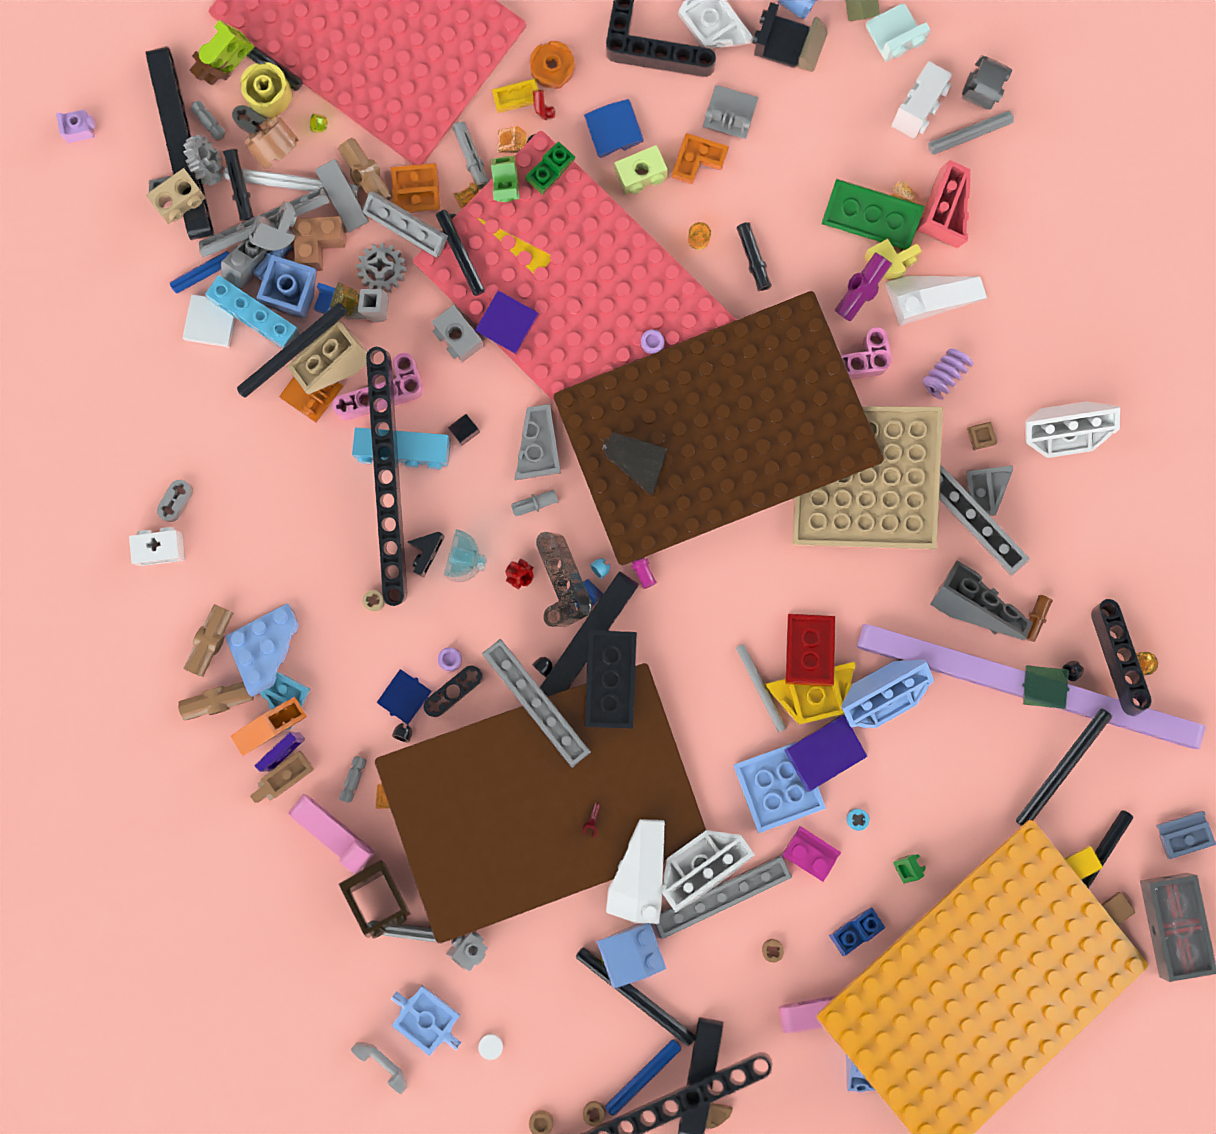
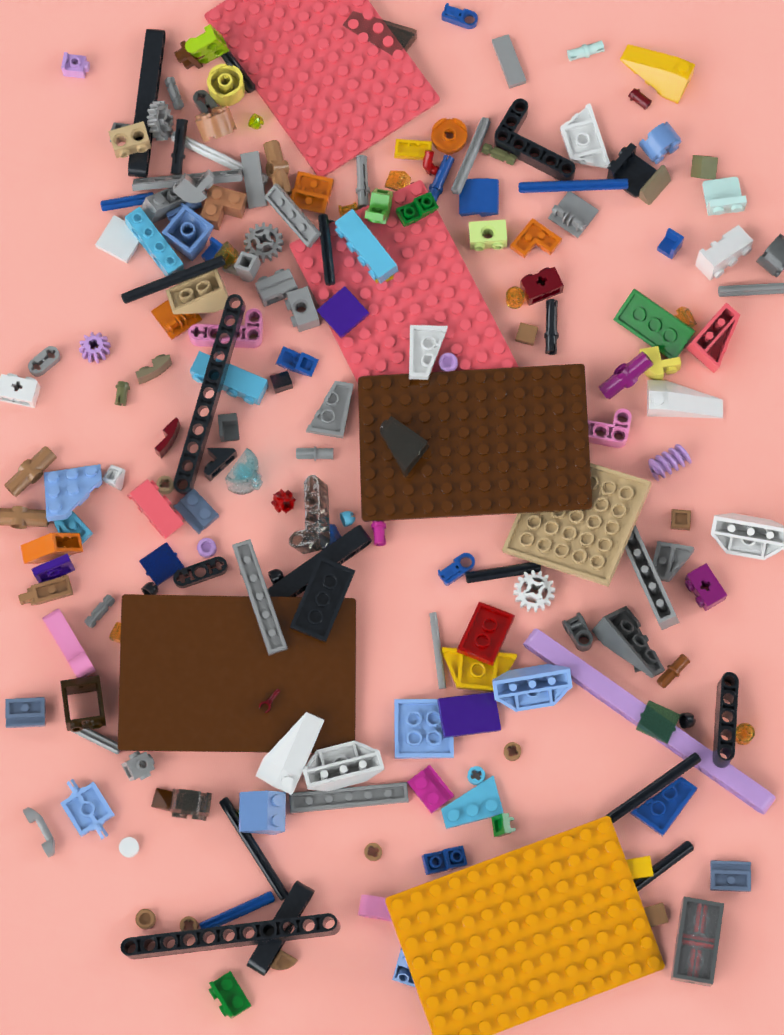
camera: 20 degrees right, 10 degrees down
none -> sand blue plate [5,697,46,728]
none -> lavender gear [79,331,111,364]
none -> white slope [102,464,126,491]
none -> olive pin [114,381,130,406]
none -> coral wedge [126,479,184,539]
none -> dark tan slope [135,354,172,385]
none -> reddish brown slope [151,788,175,812]
none -> dark red slope [154,417,181,459]
none -> clear smoke brick [170,789,212,821]
none -> sand blue plate [173,488,219,535]
none -> dark grey panel [218,413,240,442]
none -> light grey brick [255,268,298,307]
none -> blue slope [275,346,319,377]
none -> medium azure brick [335,209,398,284]
none -> white wing [409,325,448,380]
none -> blue pin [429,155,455,202]
none -> blue piece [438,553,475,586]
none -> medium azure wing [441,776,504,829]
none -> light grey axle [451,117,491,195]
none -> black axle [465,562,541,583]
none -> olive axle [481,143,517,166]
none -> medium nougat bush [503,742,521,761]
none -> white gear [513,570,555,613]
none -> medium nougat tile [515,322,538,346]
none -> blue axle [518,178,628,193]
none -> dark red brick [520,267,564,306]
none -> dark grey piece [562,612,593,652]
none -> blue wing [630,777,698,837]
none -> blue panel [657,228,684,260]
none -> magenta brick [685,563,727,611]

